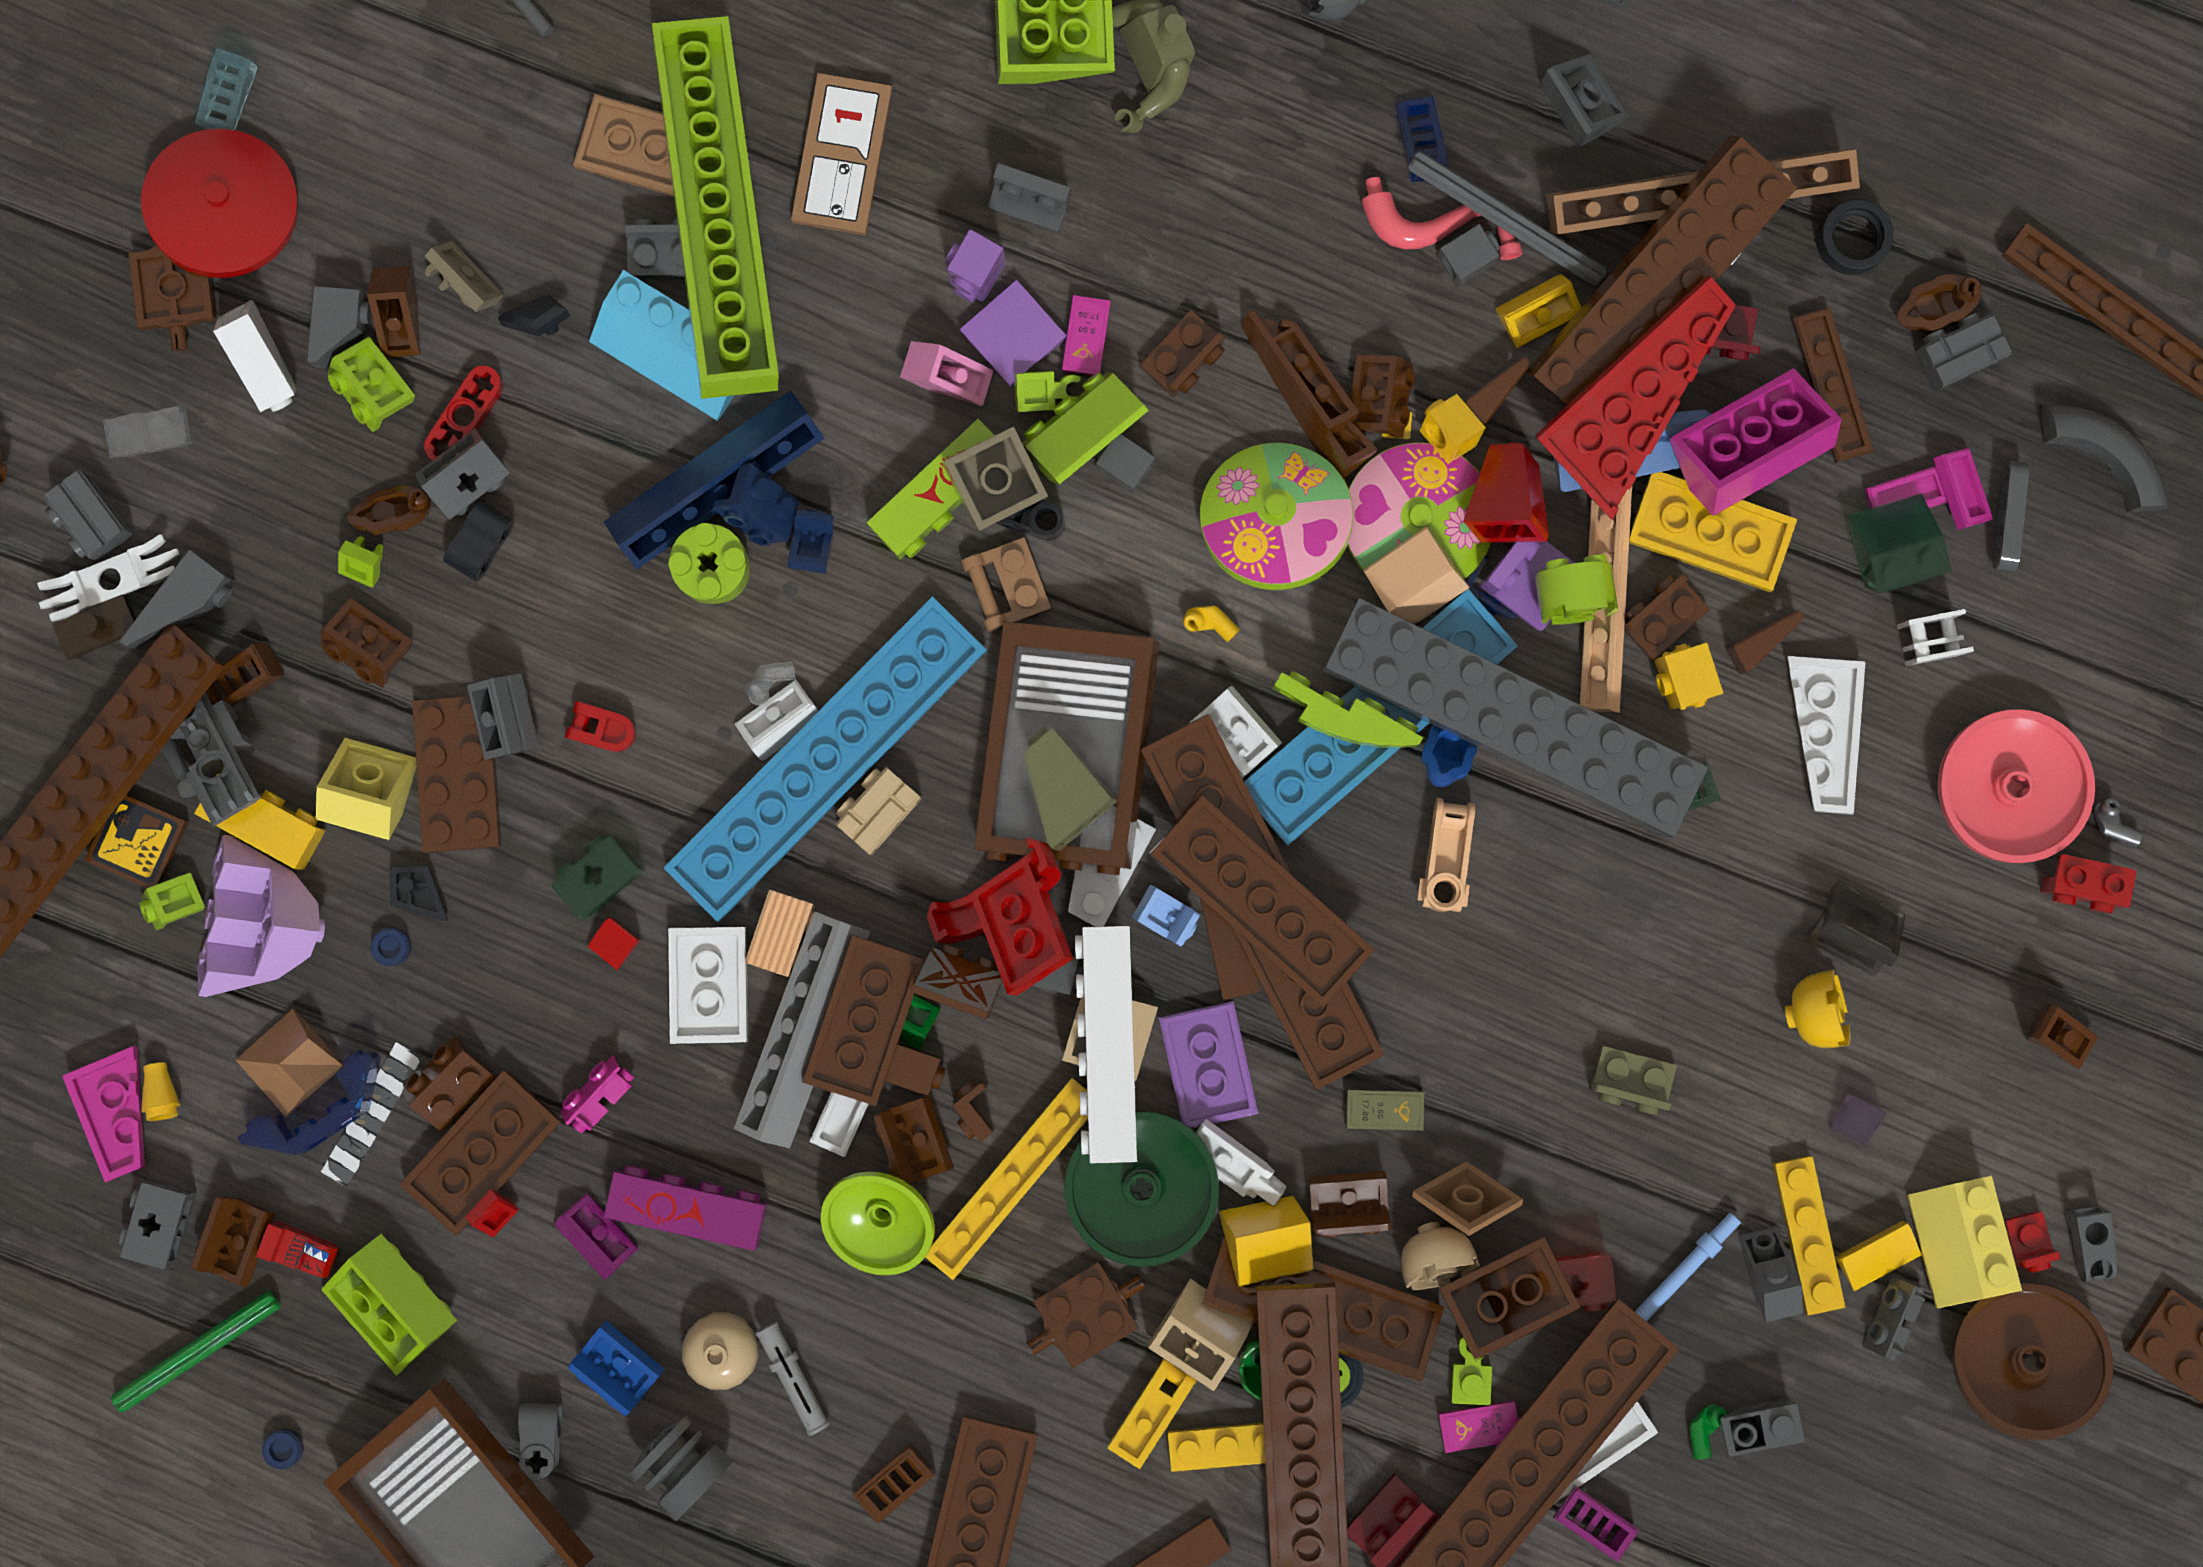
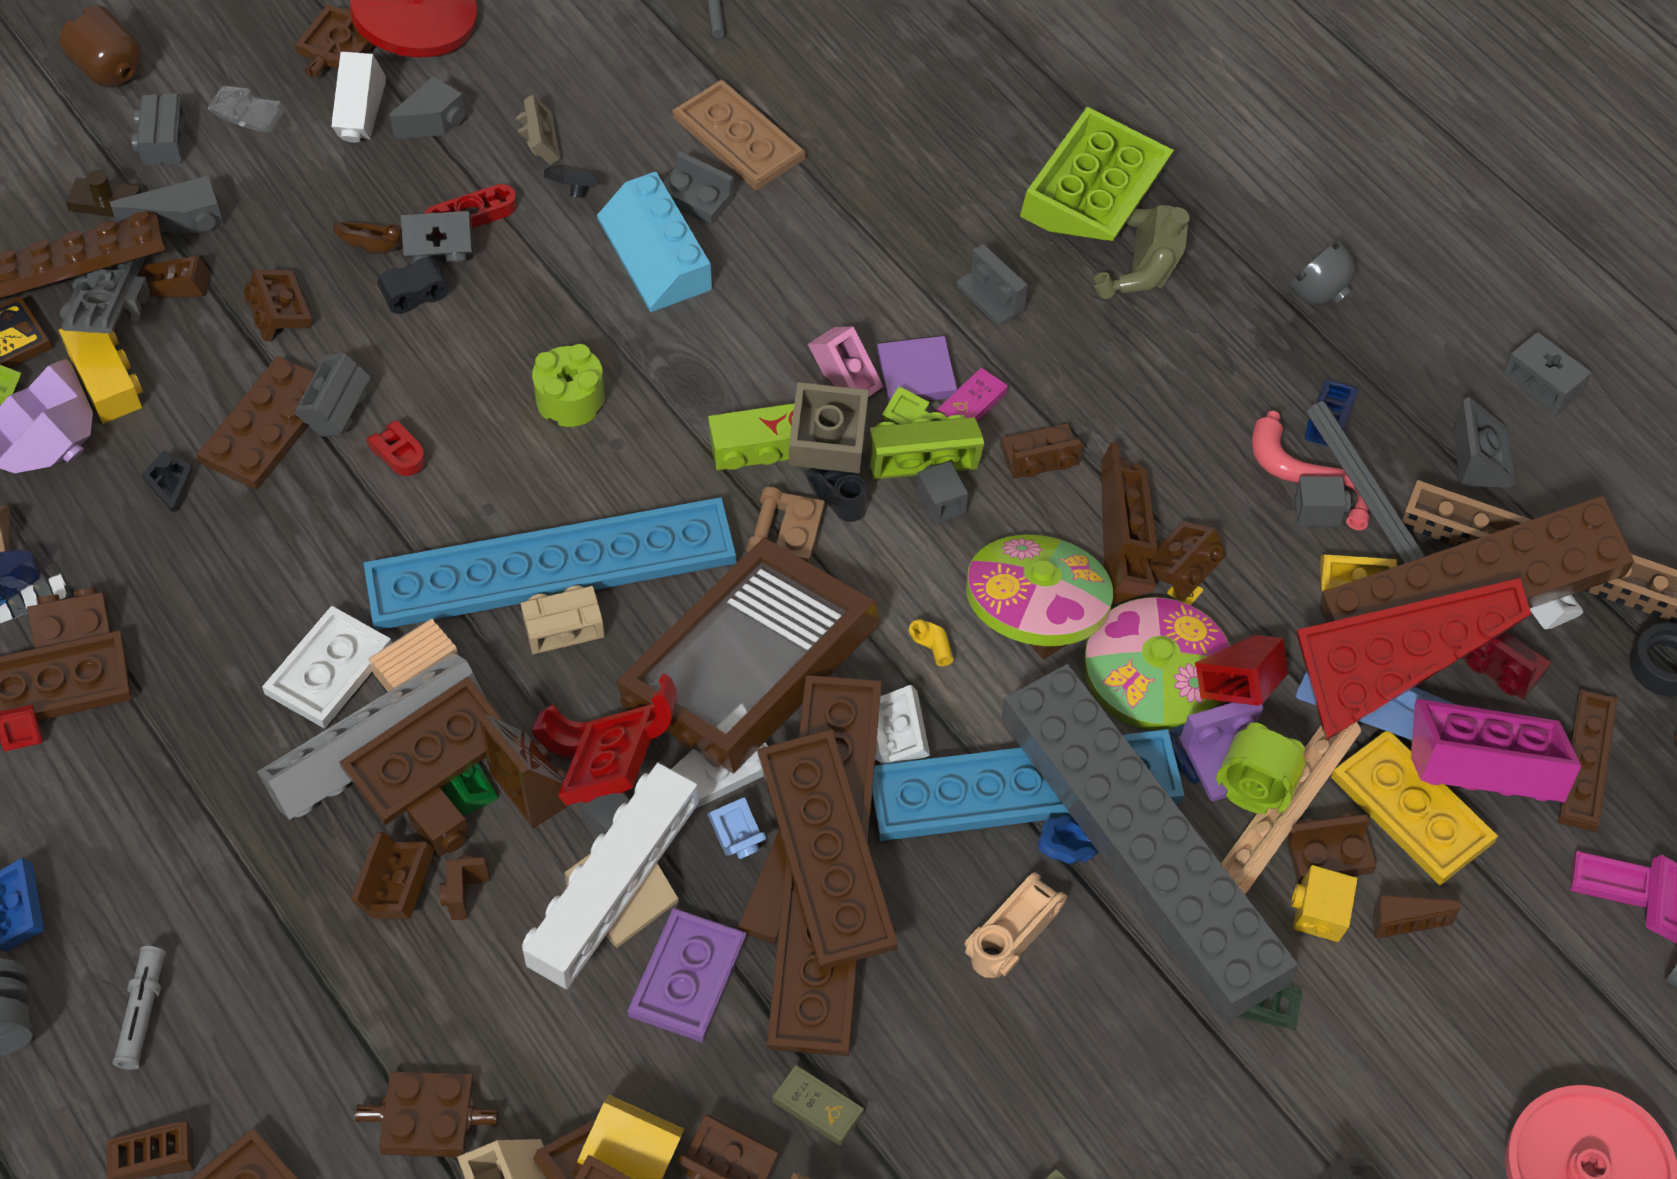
camera: 30 degrees right, 30 degrees down
white piece [37,534,180,622] -> none
light yellow slope [316,738,417,840] -> none
lime bracket [327,337,415,432] -> none
lime tile [338,536,383,588] -> none
reddish brown slope [367,266,421,357] -> none
dark blue tile [370,928,411,966] -> none
clear green brick [551,835,644,921] -> none
magenta slope [554,1193,639,1280] -> none
dark pink hinge [560,1055,635,1134] -> none
red slope [587,916,641,970] -> none
dark blue brick [603,390,824,569] -> none
magenta brick [604,1165,769,1251] -> none
lime brick [652,16,779,399] -> none
tan cylinder [682,1312,759,1390] -> none
dark blue bracket [713,464,800,546] -> none
white slope [735,680,819,761] -> none
clear arm [745,661,796,705] -> none
dark blue bracket [788,510,834,574] -> none
tile [791,73,893,236] -> none
white tile [810,1092,869,1157] -> none
lime dish [821,1172,935,1275] -> none
yellow plate [925,1078,1088,1280] -> none
medium lavender brick [945,229,1006,303] -> none
olive slope [1023,727,1118,851] -> none
dark green dish [1065,1111,1219,1267] -> none
white hinge [1196,1119,1286,1206] -> none
lime slope [1273,671,1423,748] -> none
light nougat slope [1363,526,1470,625] -> none
yellow brick [1420,394,1486,464] -> none
reddish brown slope [1464,356,1531,425] -> none
white wing [1787,656,1865,815] -> none
clear green slope [1847,493,1952,594] -> none
white piece [1897,609,1974,666] -> none

